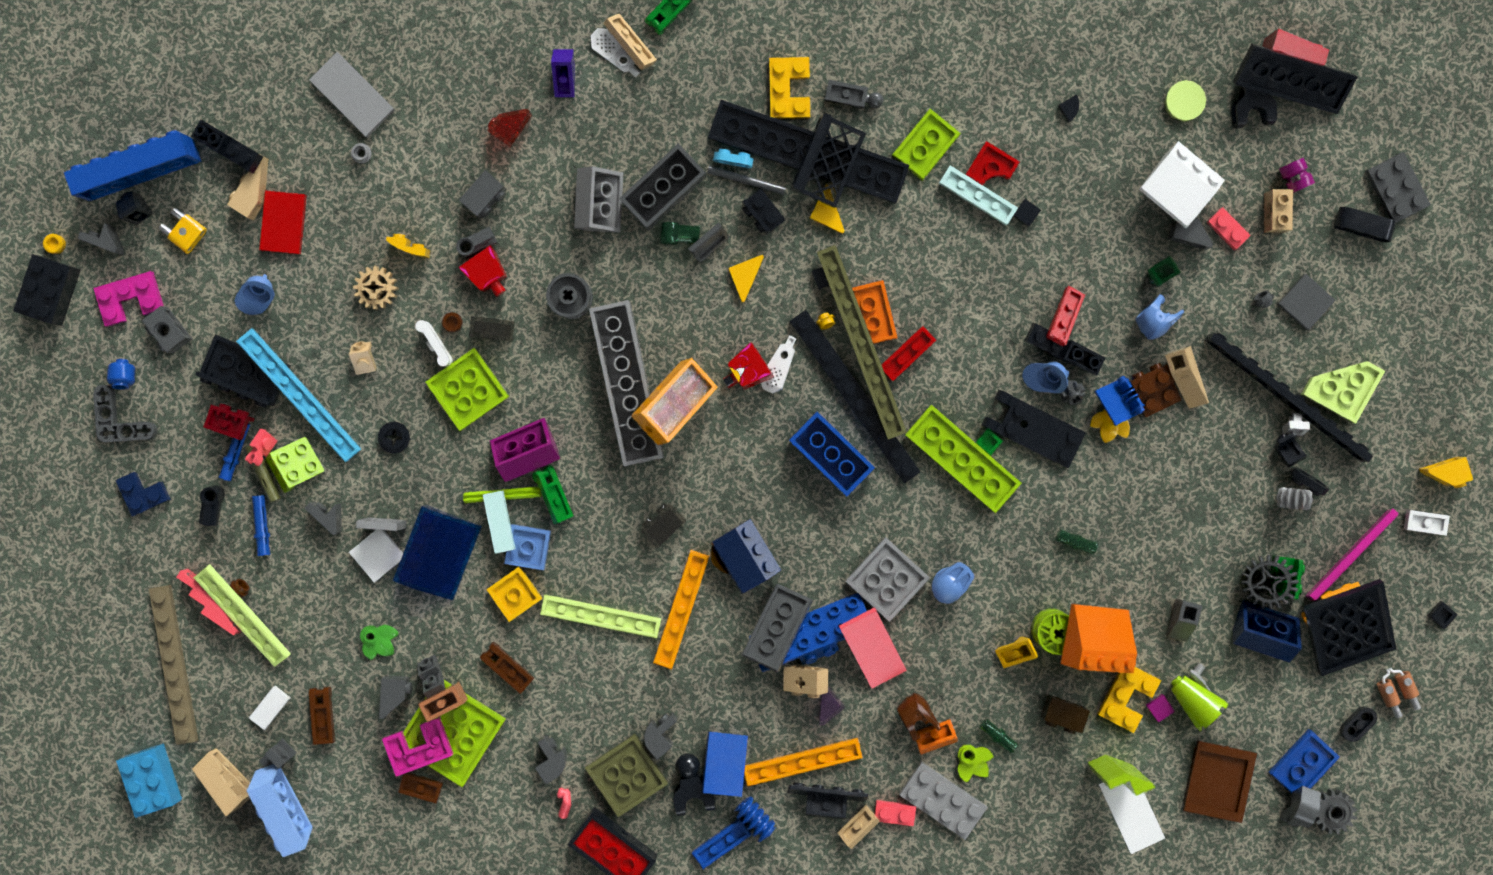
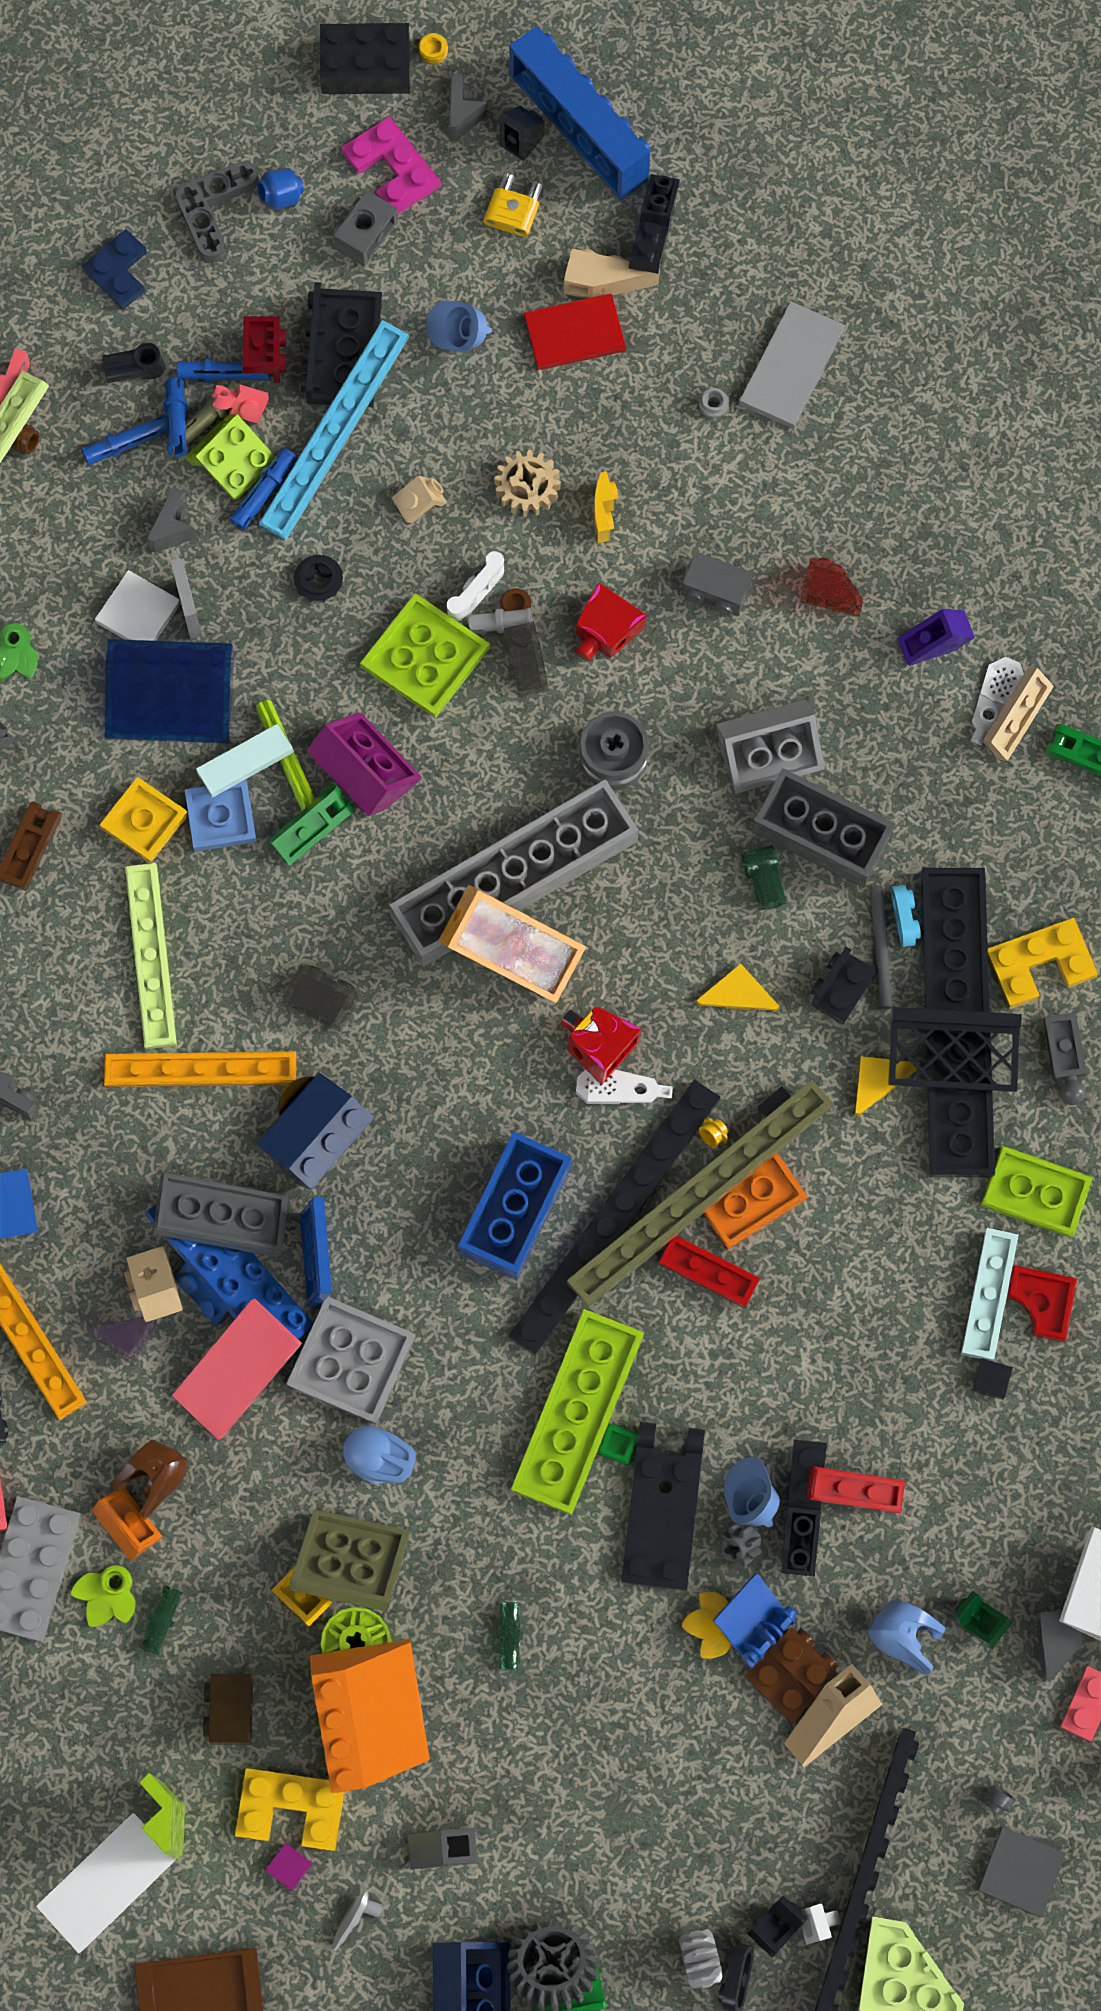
camera: 70 degrees right, 15 degrees down
dark grey piece [456,227,498,258] -> none
dark grey tile [688,223,730,263] -> none
lime cone [1170,675,1228,731] -> none
none -> blue pin [163,377,188,457]
none -> blue pin [229,447,297,531]
none -> olive plate [290,1509,410,1612]
none -> blue tile [300,1197,332,1307]
none -> light grey pin [468,608,533,634]

